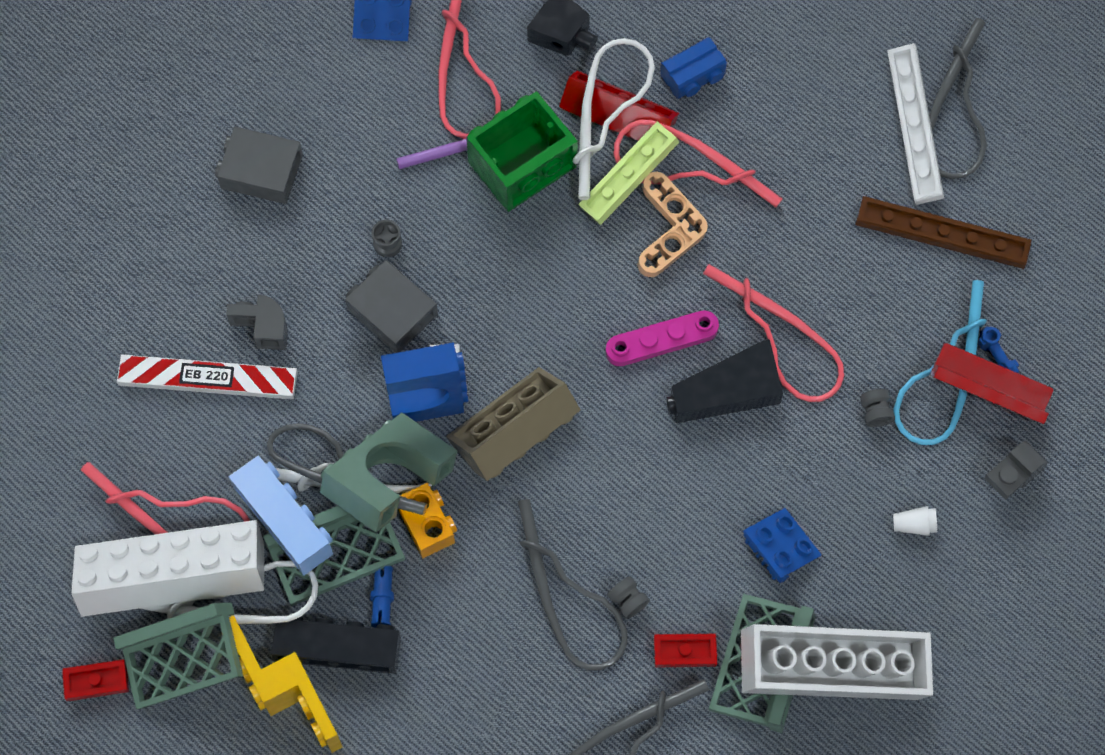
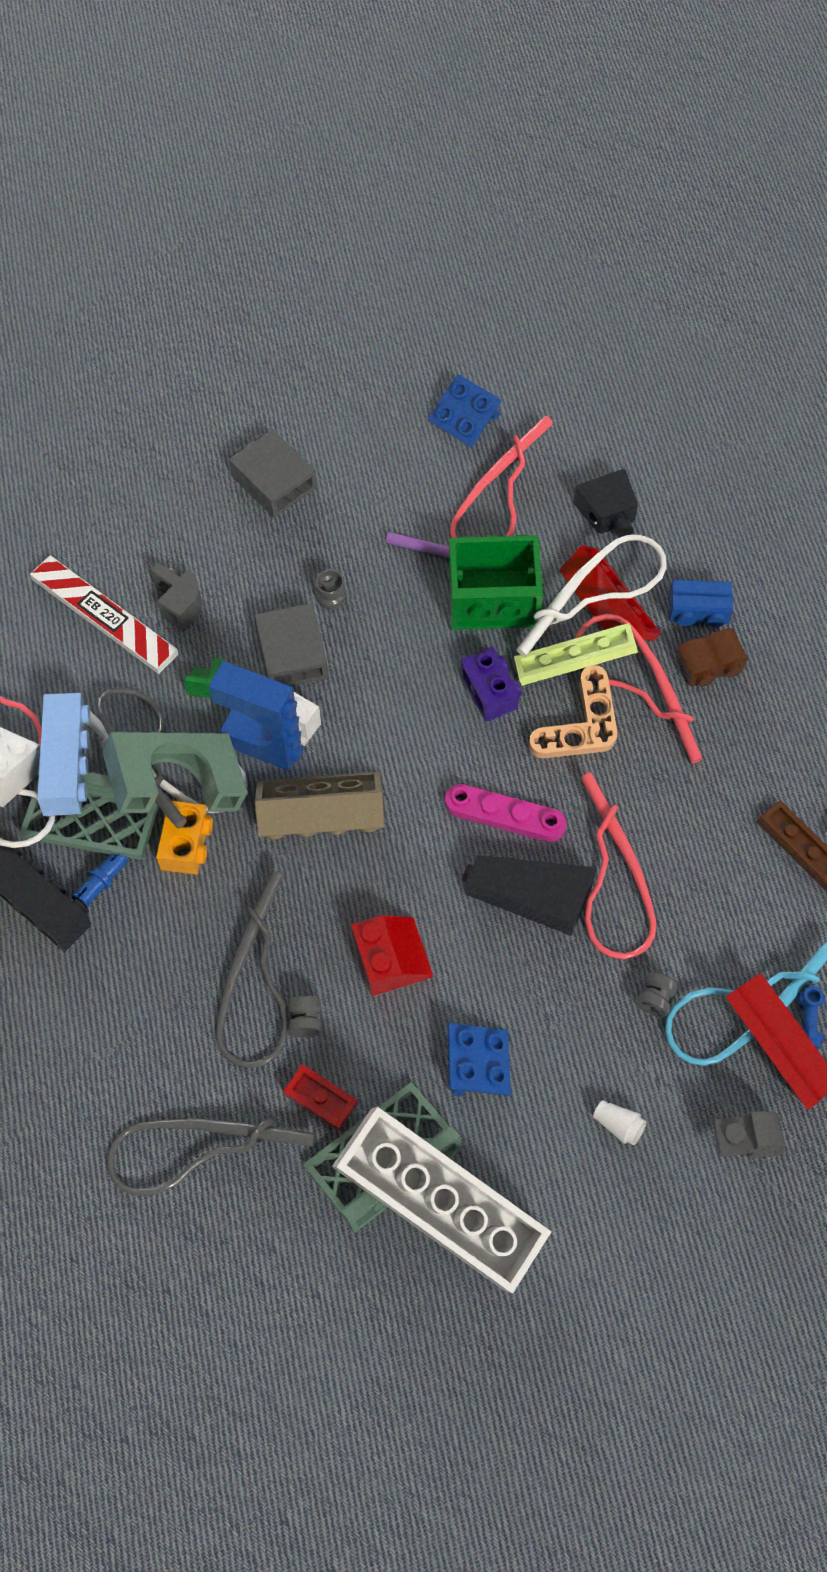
camera: 35 degrees right, 5 degrees down
none -> green panel [184,658,226,698]
none -> red slope [351,915,433,997]
none -> dark purple brick [460,647,522,722]
none -> reddish brown brick [676,628,748,687]

